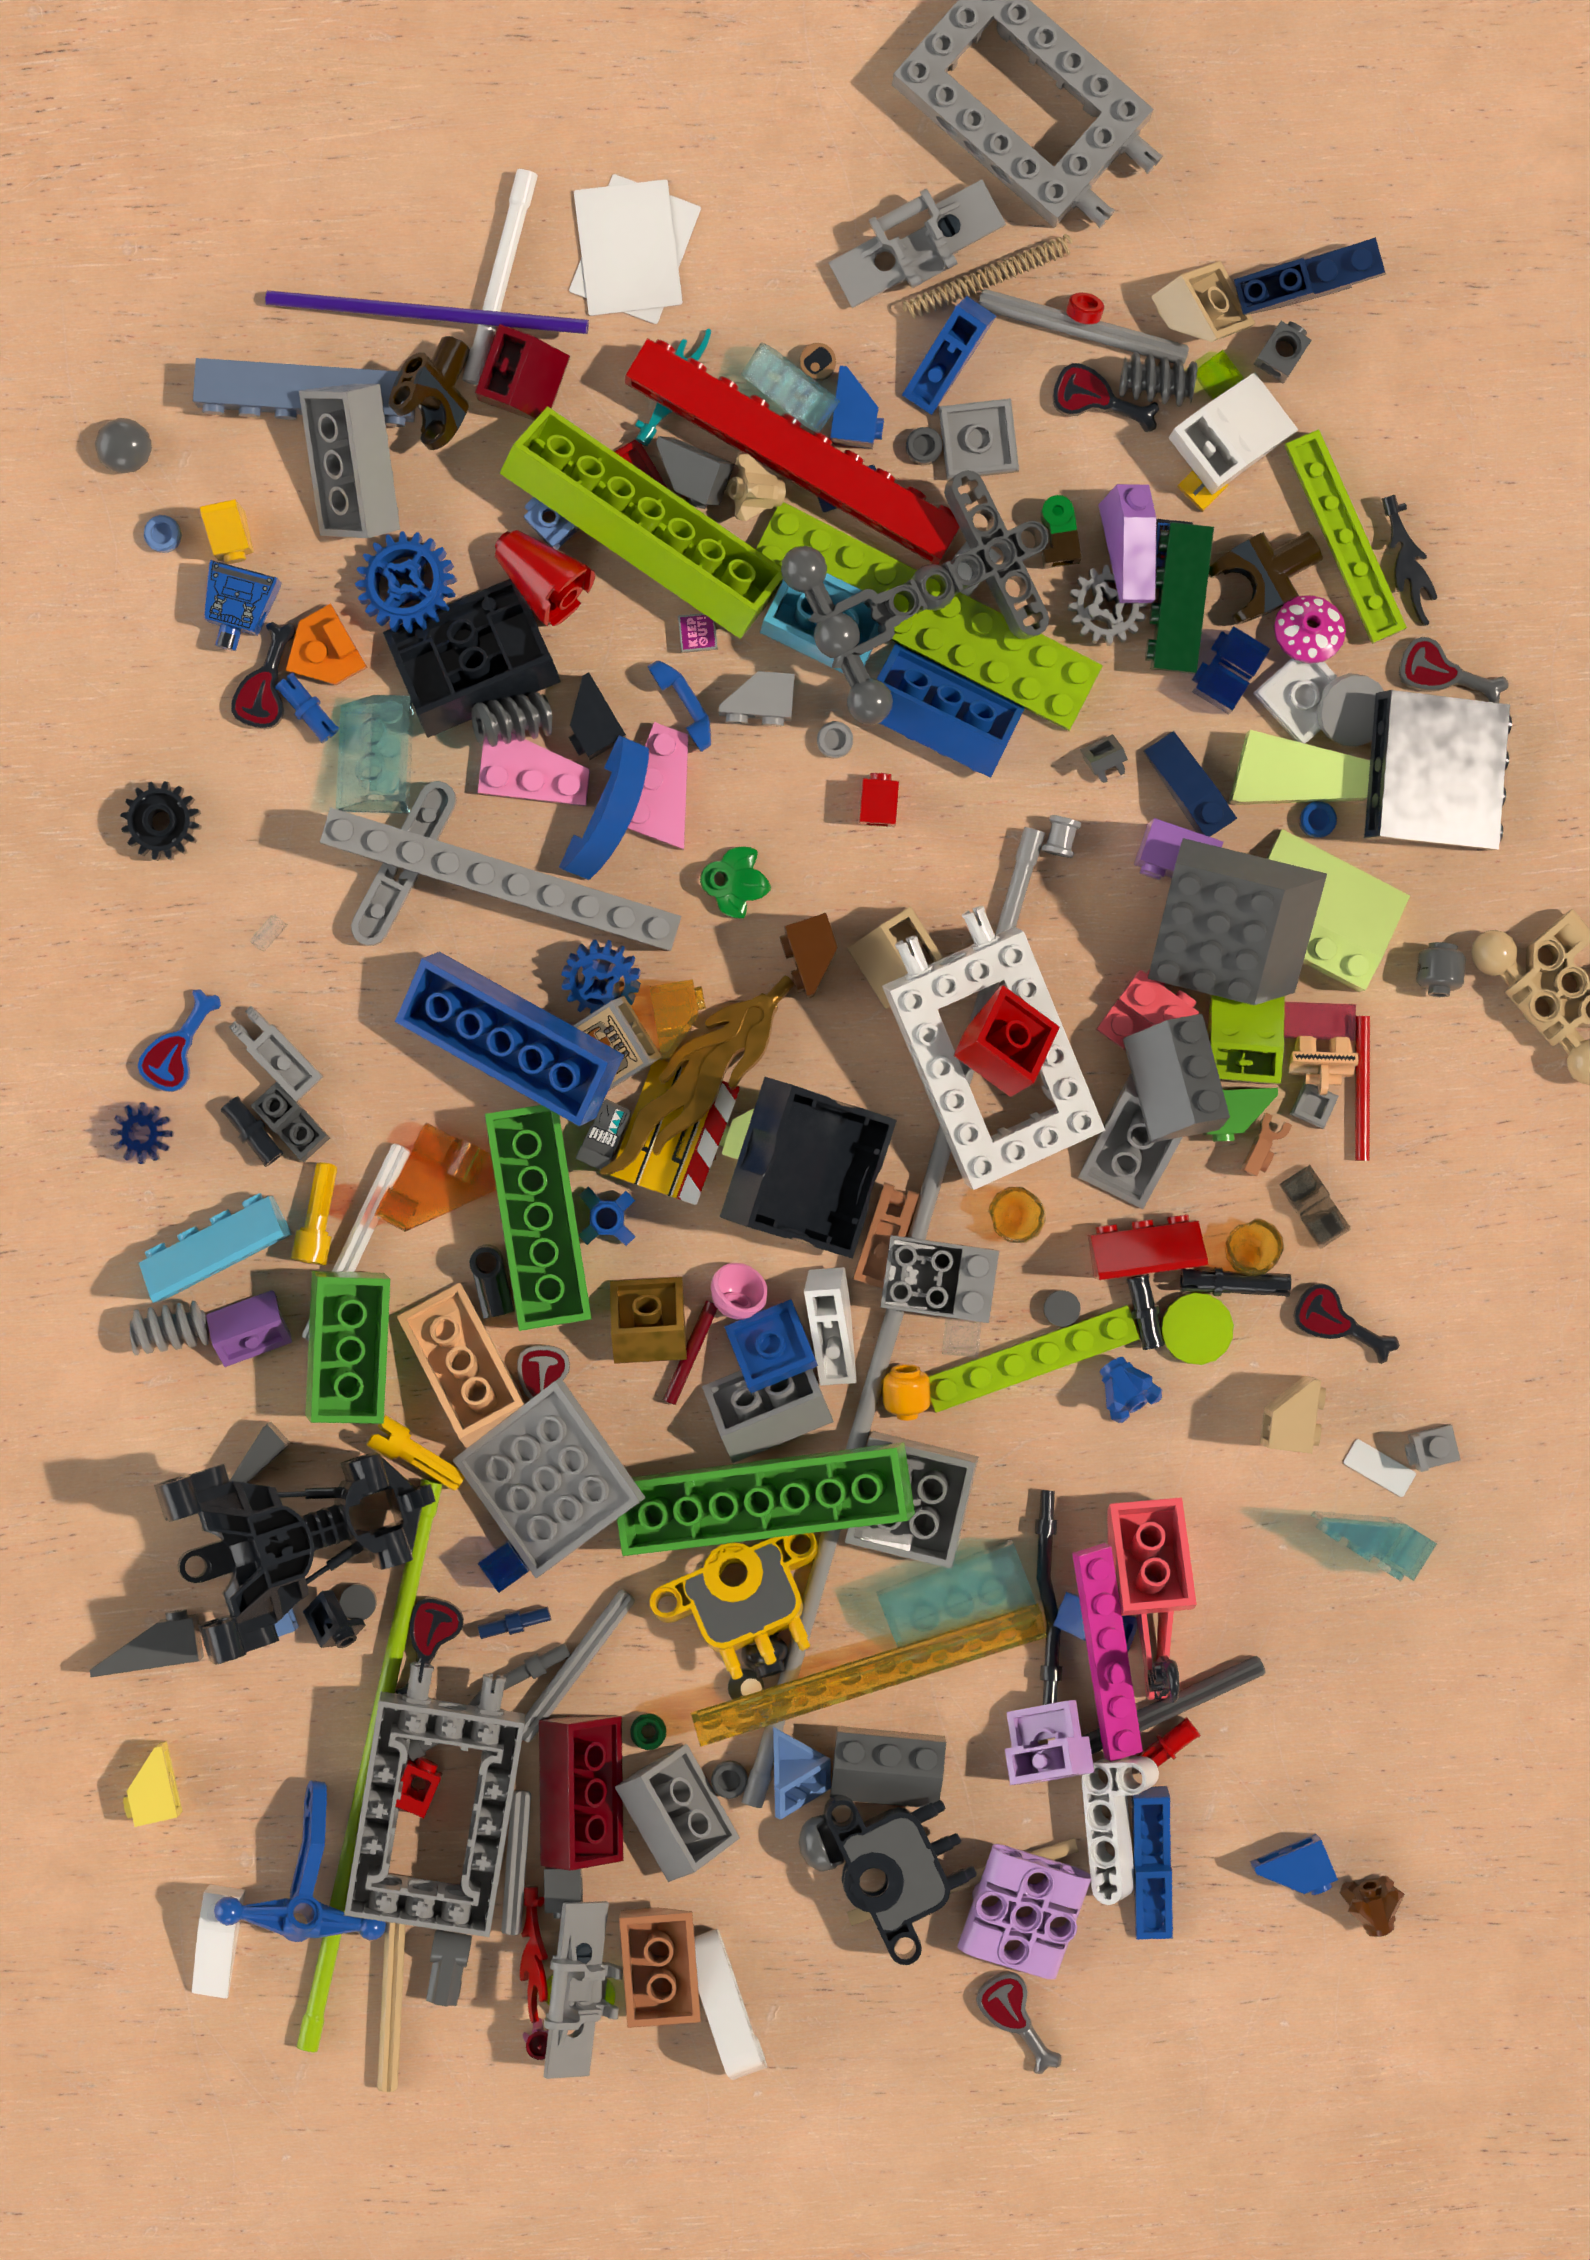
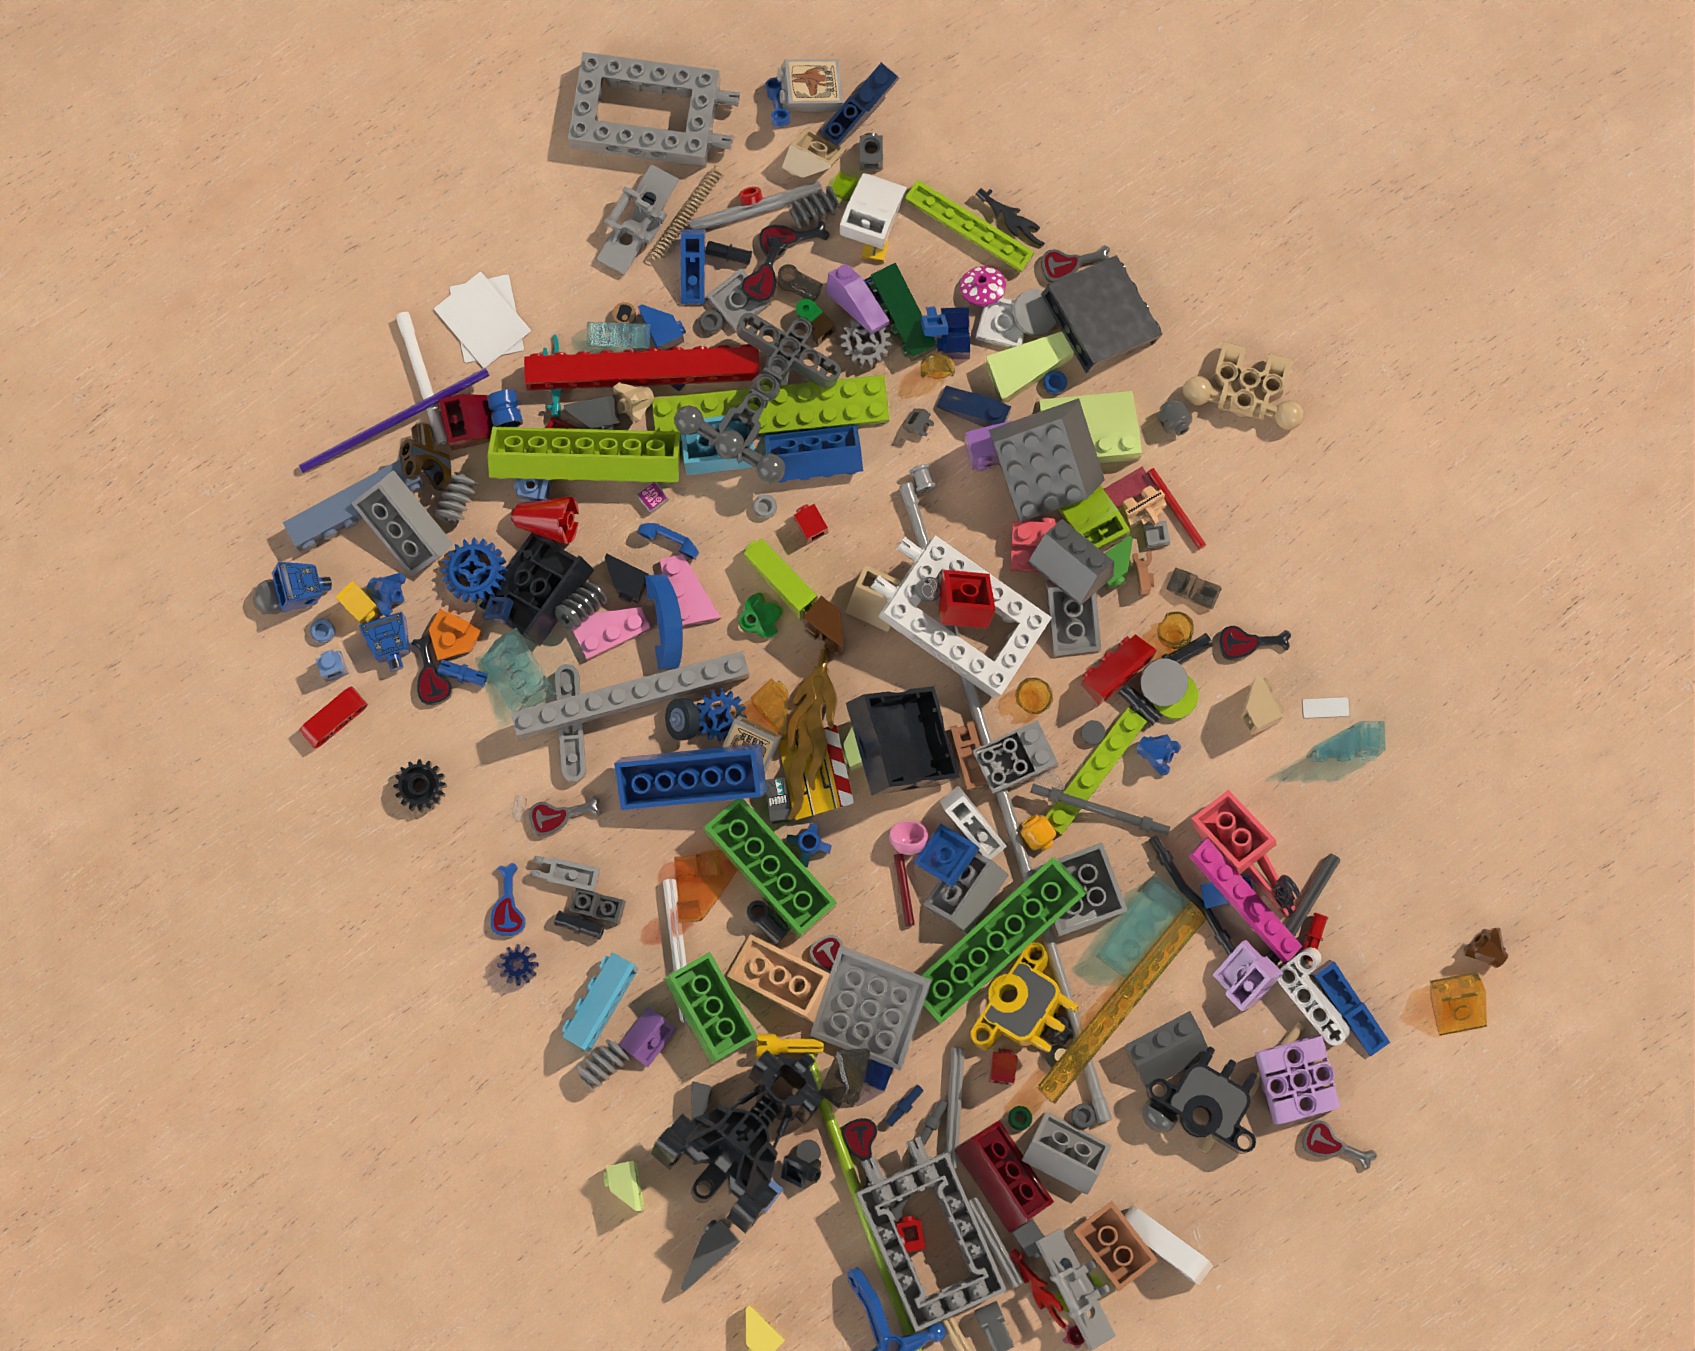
camera: 30 degrees left, 10 degrees down
yellow piece [291,1162,337,1266] -> none
pearl gold slope [610,1277,687,1364] -> none
light grey slope [719,671,795,727] -> none
medium blue slope [773,1727,831,1820] -> none
dark brown connector [1209,531,1323,625] -> none
blue slope [1250,1834,1338,1895] -> none
light grey bracket [1405,1424,1461,1472] -> none
none -> torso [272,562,332,613]
none -> red beam [299,686,368,749]
none -> medium blue brick [316,650,349,682]
none -> blue rock [366,572,406,616]
none -> light grey piece [434,472,479,525]
none -> dark blue tile [483,596,514,623]
none -> blue wheel [487,389,523,427]
none -> flat silver piece [529,796,600,837]
none -> yellowish green slope [603,1161,645,1211]
none -> black wheel [665,698,700,741]
none -> black axle [705,241,752,265]
none -> black piece [741,235,788,304]
none -> lime slope [744,538,818,621]
none -> blue bar [766,77,791,127]
none -> brick [777,59,843,112]
none -> clear smoke piece [777,264,824,303]
none -> clear smoke slope [819,1048,870,1109]
none -> dark grey tile [916,577,941,602]
none -> clear yellow hair [920,353,955,379]
none -> blue plate [921,306,948,337]
none -> dark red slope [988,1048,1018,1086]
none -> dark grey bar [1030,784,1171,836]
none -> light grey tile [1140,658,1188,706]
none -> clear yellow slope [1430,972,1487,1036]

